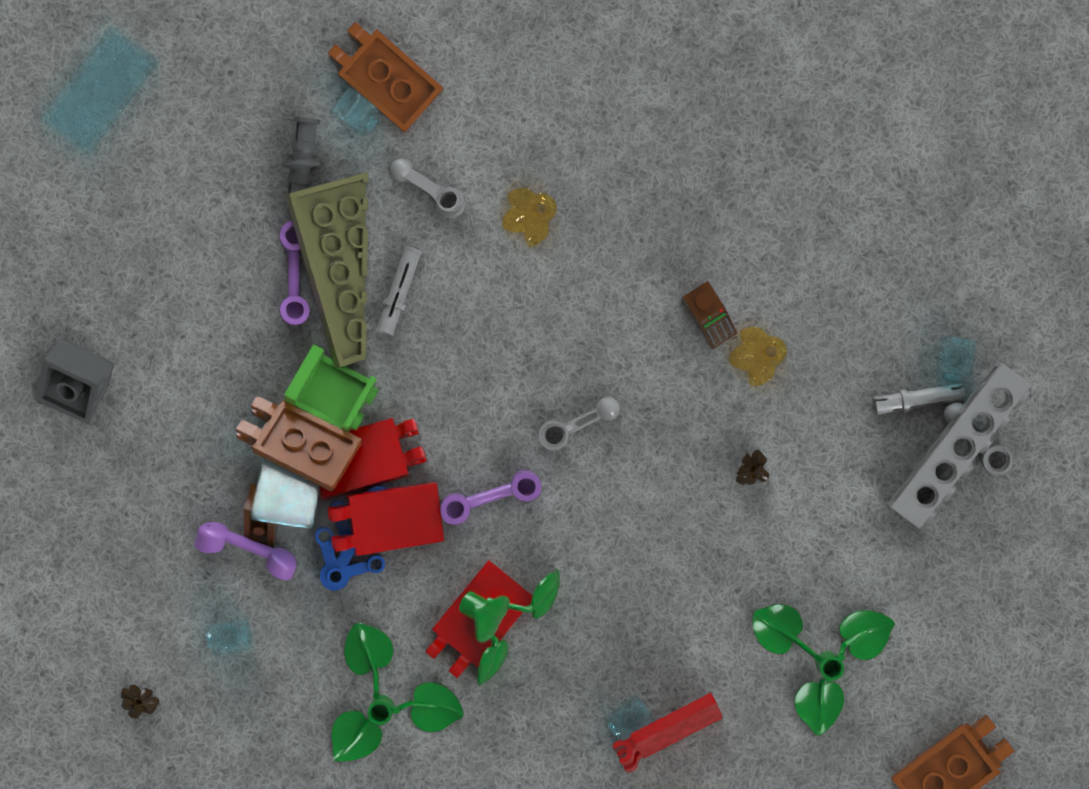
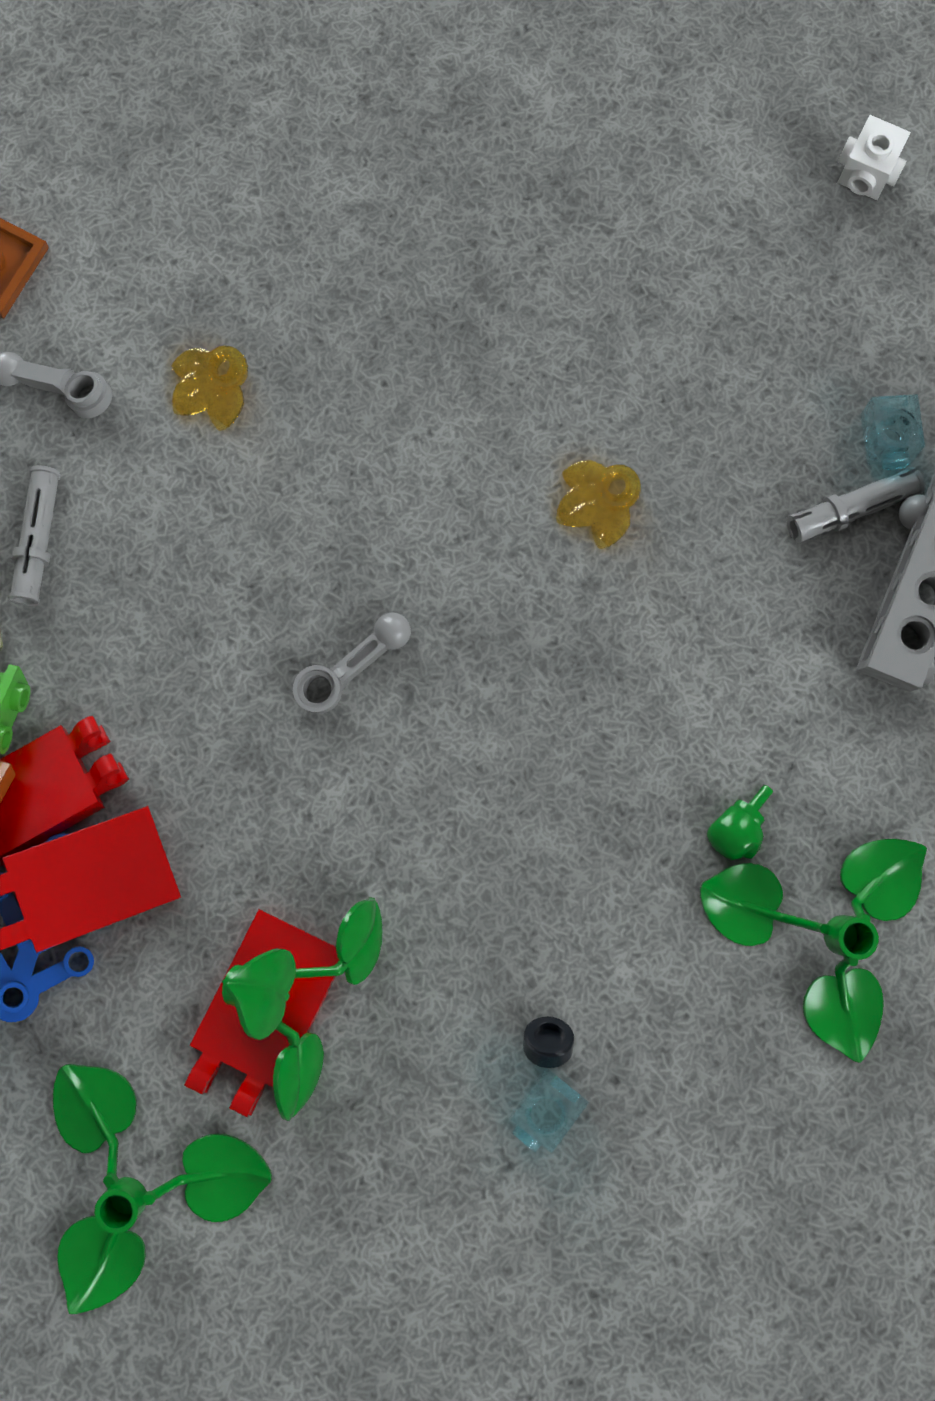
camera: 15 degrees left, 10 degrees down
medium lavender piece [440,470,542,525] -> none
red tile [612,693,723,773] -> none
reddish brown slope [681,281,738,349] -> none
dark brown plant [736,449,769,485] -> none
none -> black tile [523,1016,574,1068]
none -> green piece [707,785,773,860]
none -> white brick [837,115,911,200]

